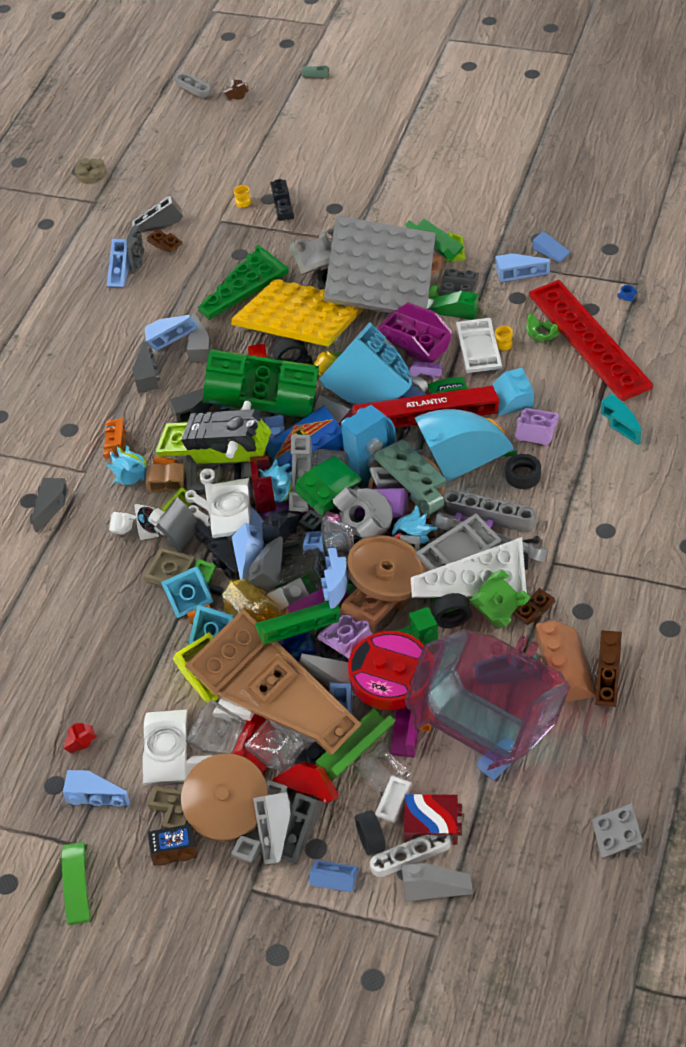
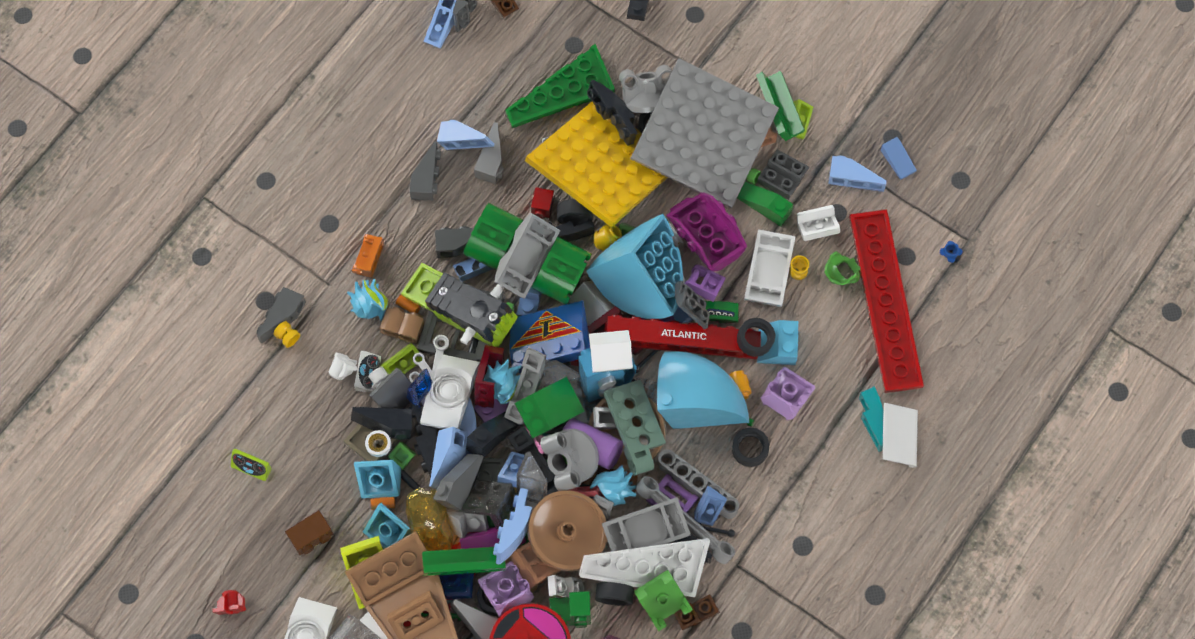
camera: 15 degrees right, 20 degrees up
none -> slope [231,449,272,481]
none -> yellow wheel [273,321,300,348]
none -> reddish brown brick [285,510,334,555]
none -> black slope [351,407,412,440]
none -> piece [365,430,391,457]
none -> clear blue slope [406,369,433,405]
none -> light grey slope [494,213,560,299]
none -> white slope [548,575,584,598]
none -> black slope [587,80,637,146]
none -> white slope [589,330,633,373]
none -> dark grey slope [675,280,710,329]
none -> medium blue slope [694,486,727,526]
none -> black tyre [737,318,775,357]
none -> white bracket [797,205,840,241]
none -> white piece [882,403,918,468]

